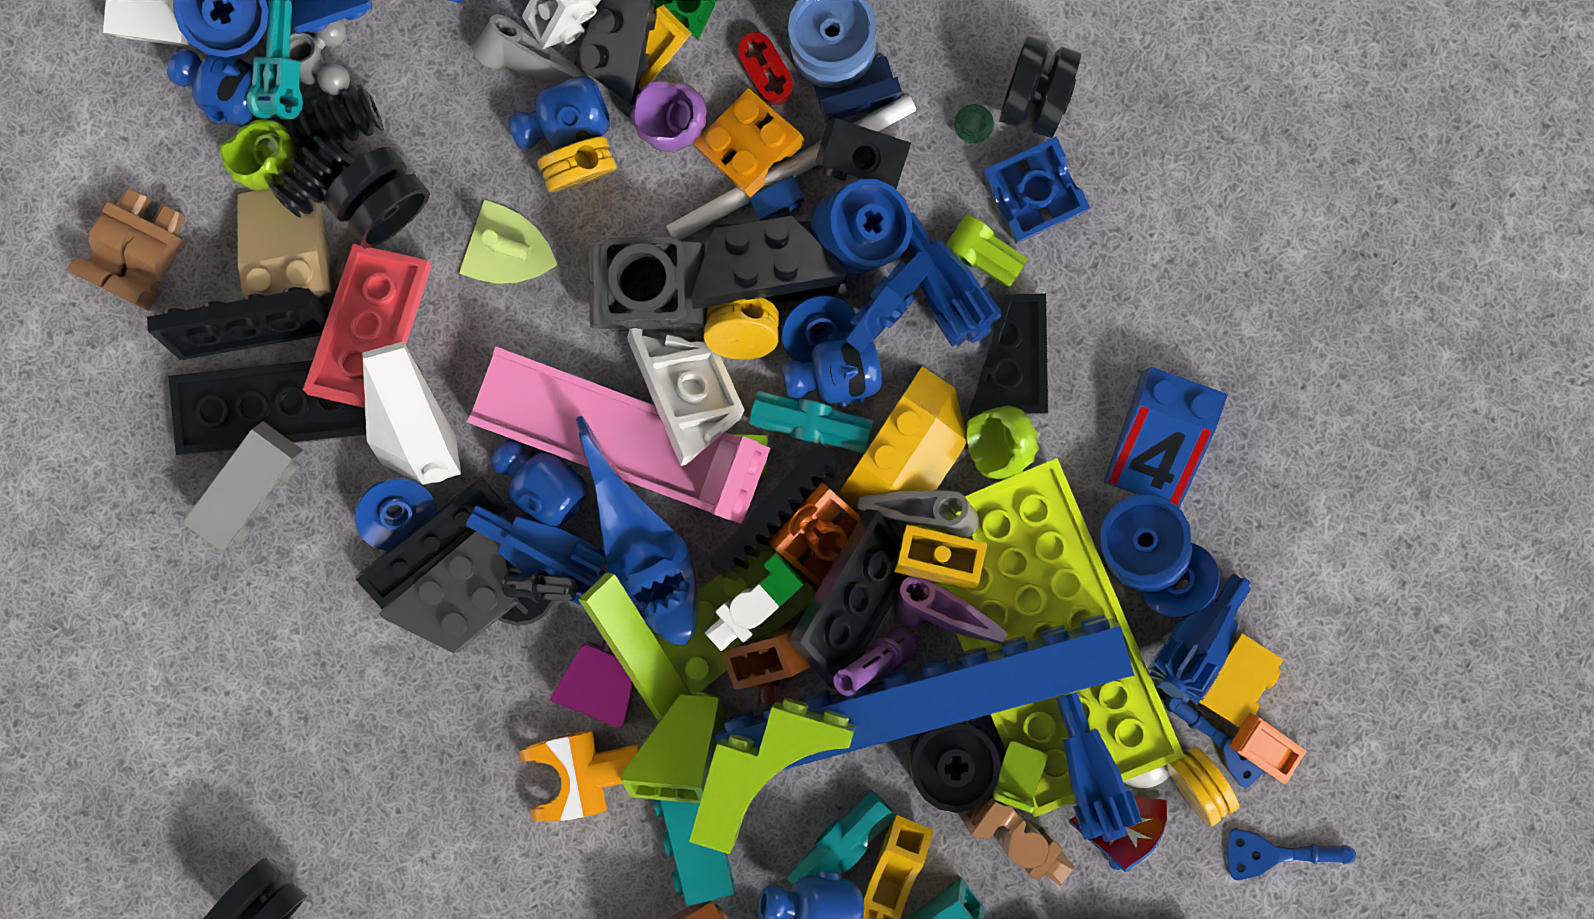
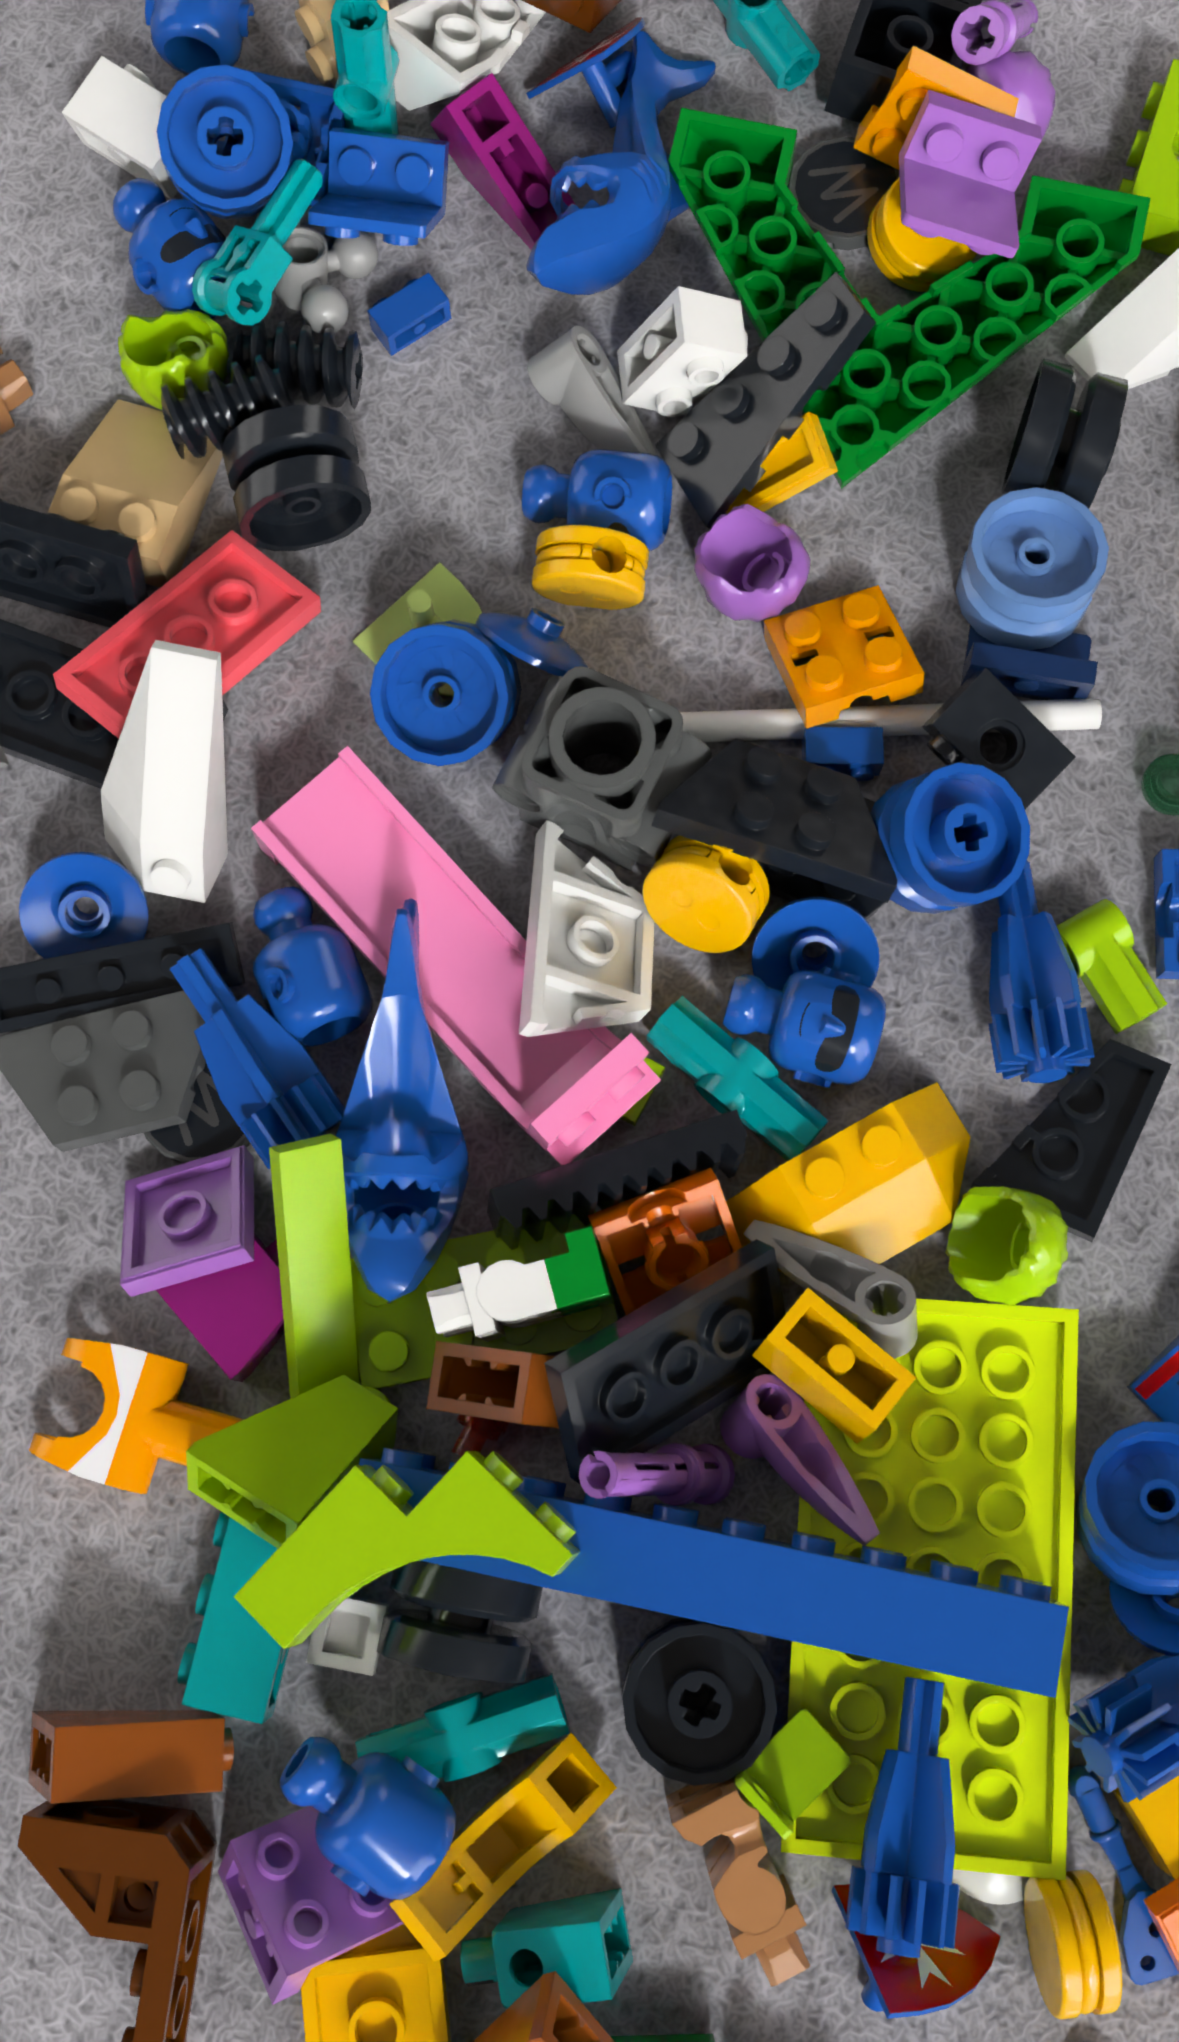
camera: 25 degrees right, 10 degrees down
black axle [502,570,580,603] -> none
red beam [738,32,793,105] -> none
blue brick [846,254,934,353] -> none
none -> medium lavender tile [120,1145,254,1297]
none -> white plate [306,1596,389,1676]
none -> blue piece [367,272,452,356]
none -> blue wheel [370,619,522,766]
none -> black wheel [377,1560,543,1683]
none -> blue dish [476,608,588,677]

